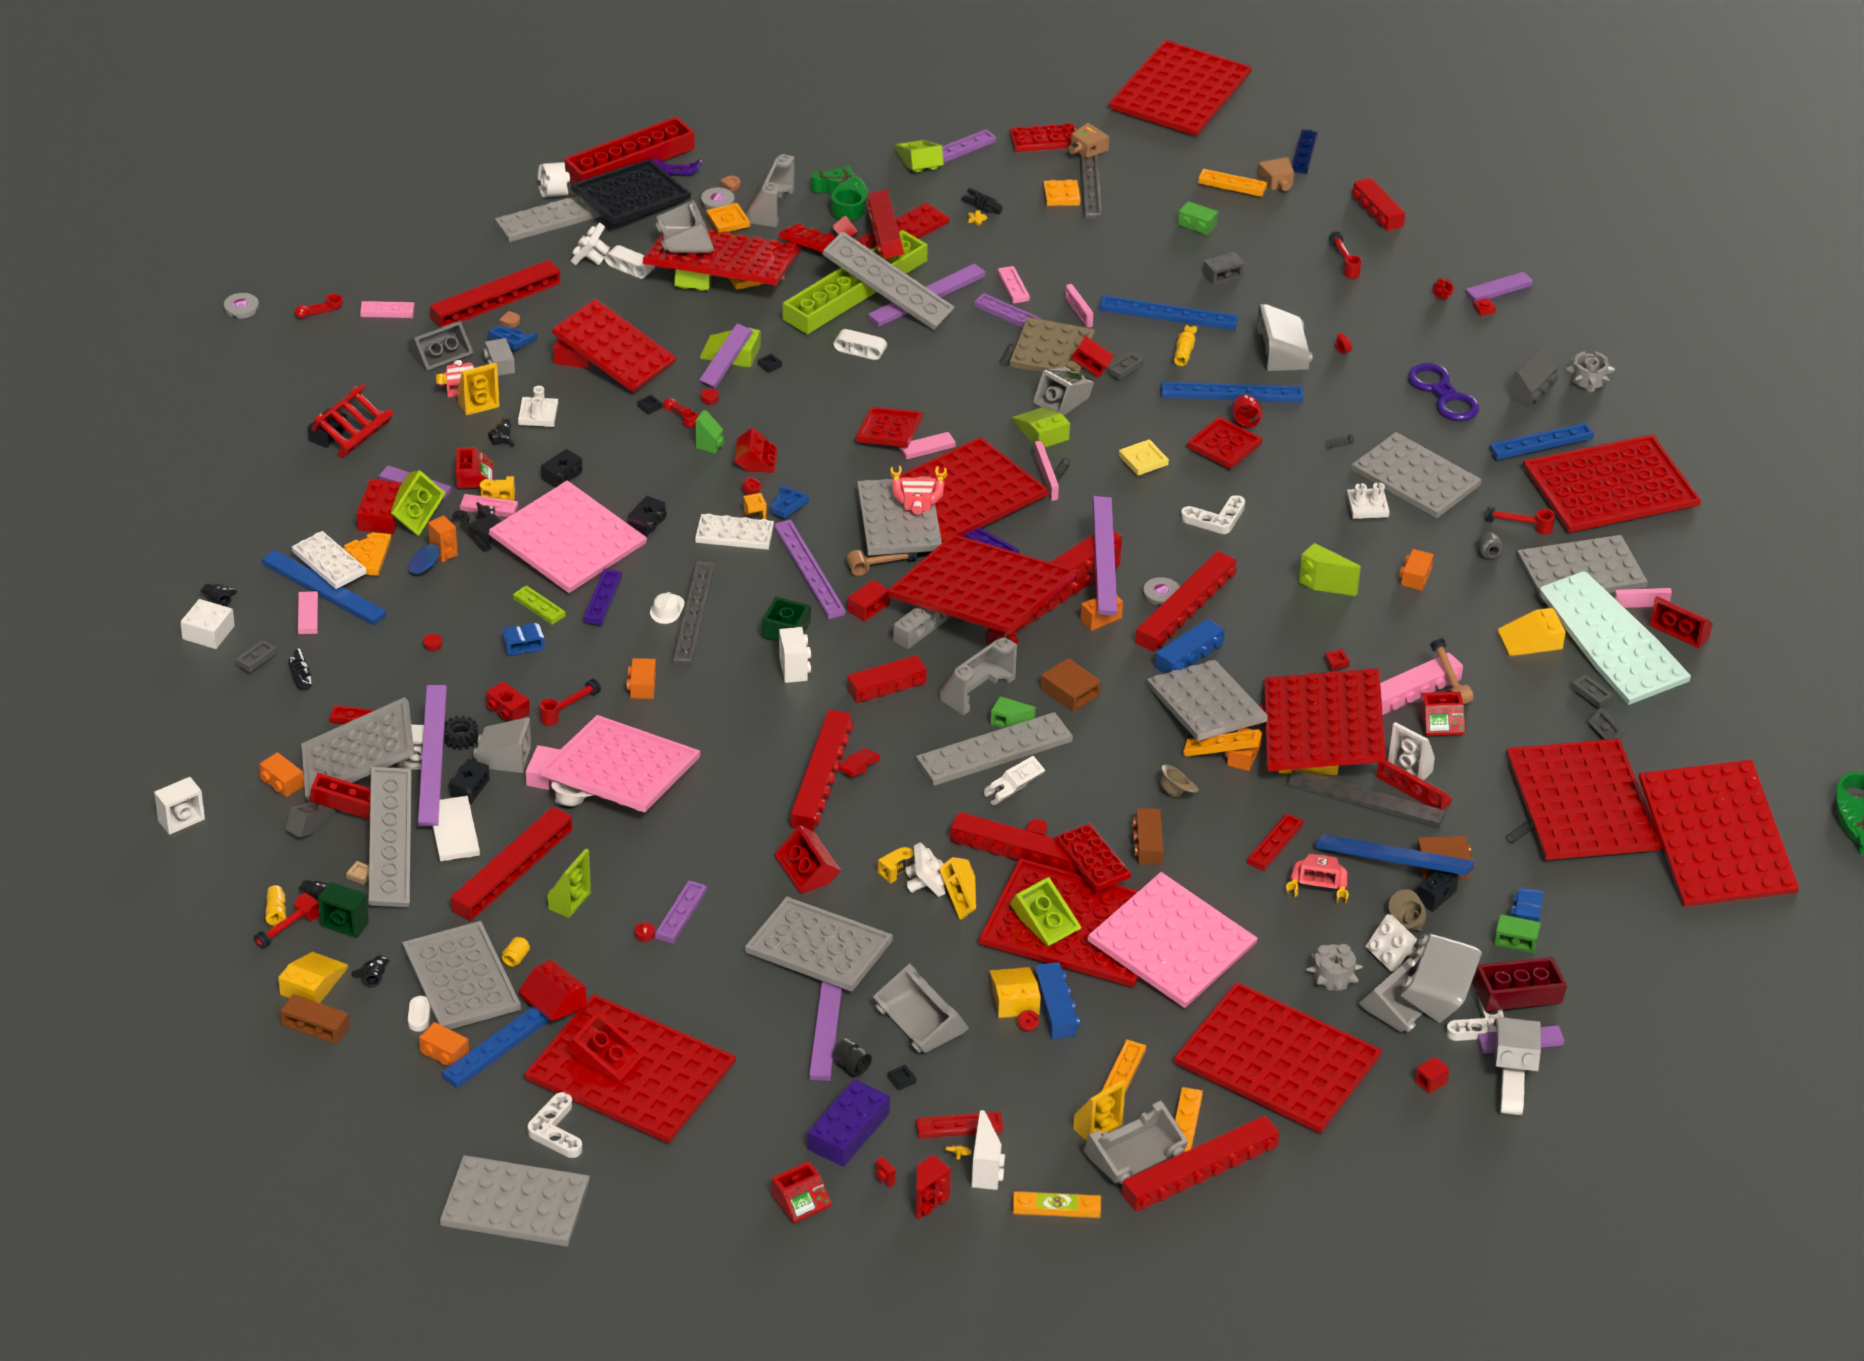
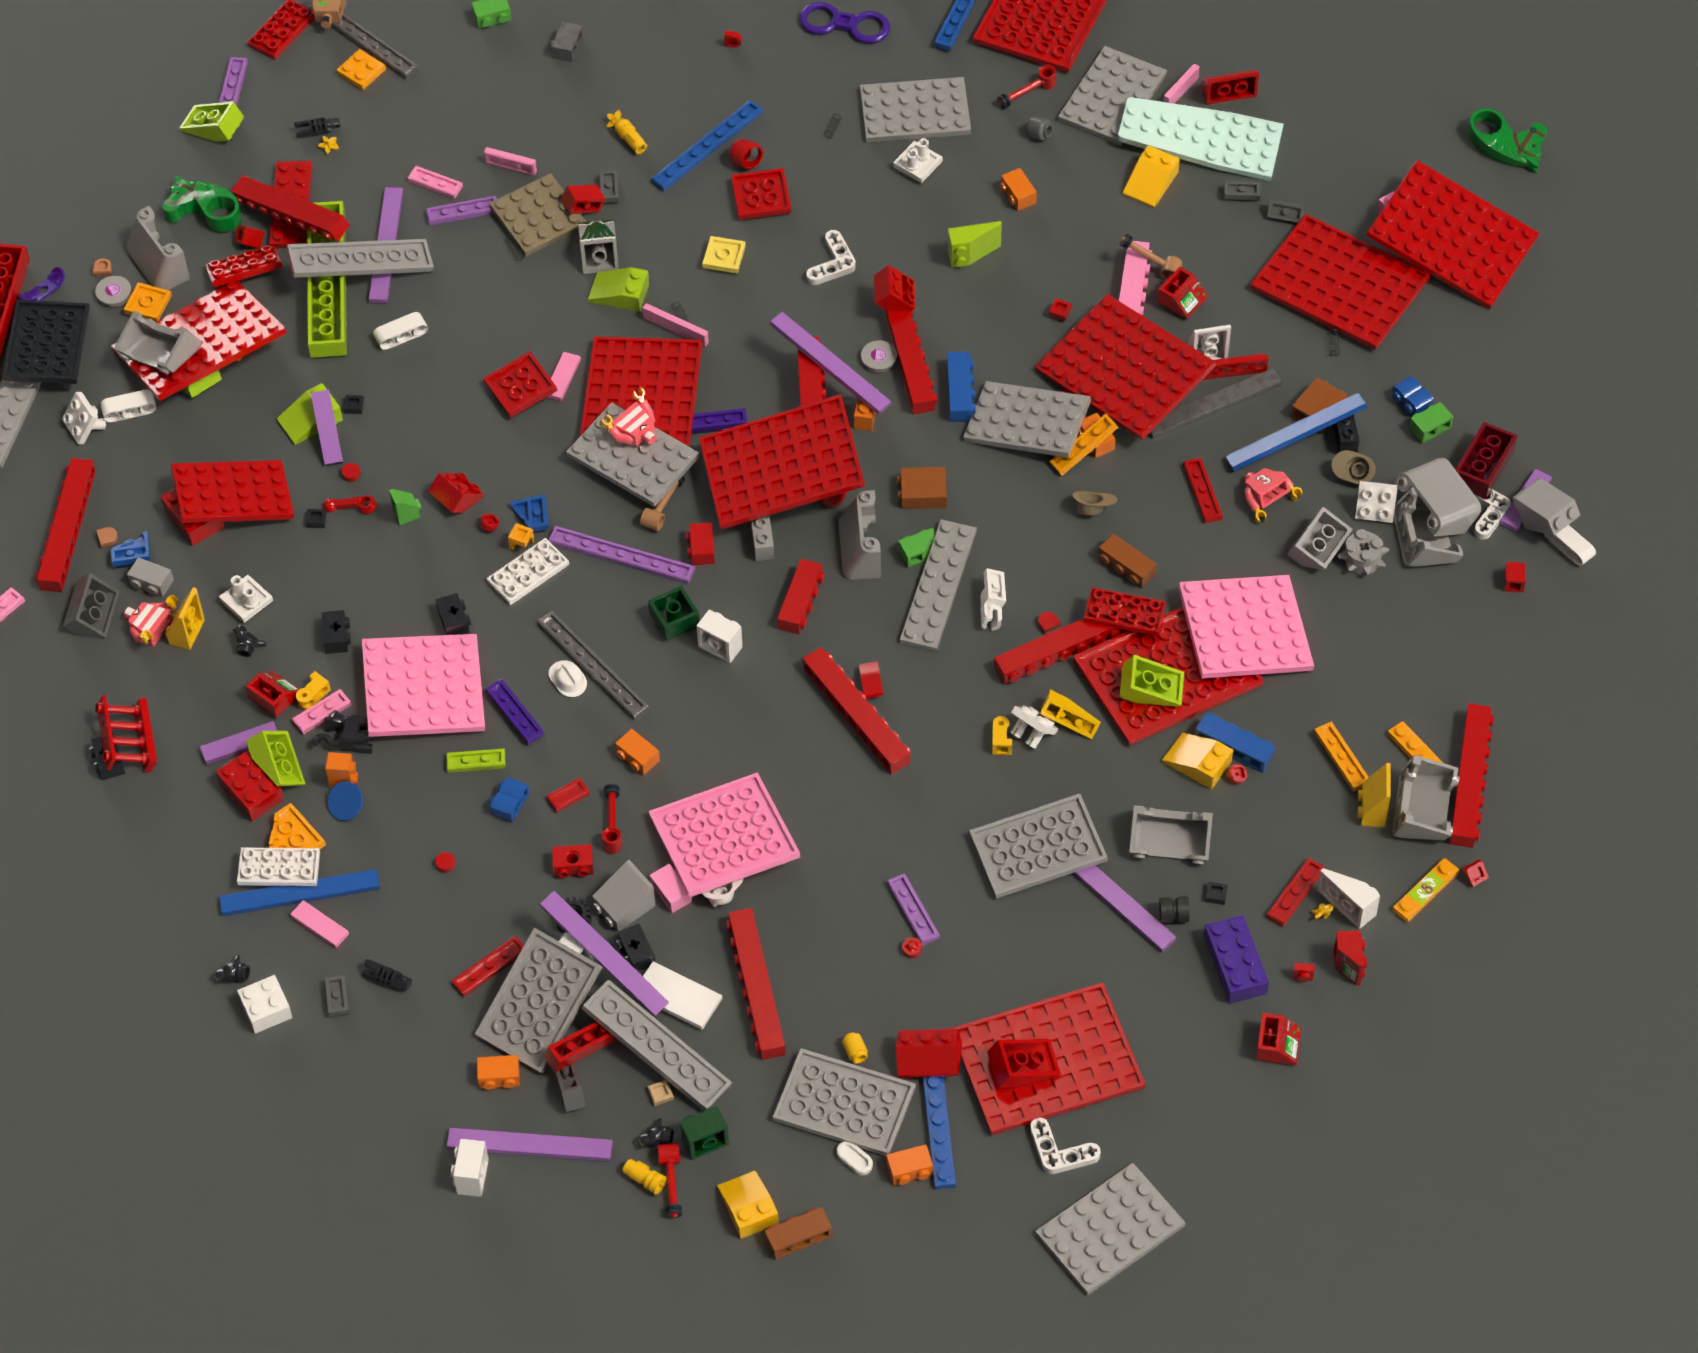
camera: 45 degrees left, 15 degrees up
black animal [351,955,390,987] -> none
lime slope [547,849,591,918] -> none
red slope [774,825,841,894] -> none
blue tile [1099,295,1239,331] -> none
red plate [1174,982,1382,1133] -> none
light grey windscreen [1256,304,1312,371] -> none
none -> medium lavender tile [447,1128,613,1161]
none -> red tile [546,777,590,813]
none -> red slope [874,265,916,311]
none -> light grey slope [1287,507,1353,570]
none -> plate [1462,859,1489,887]

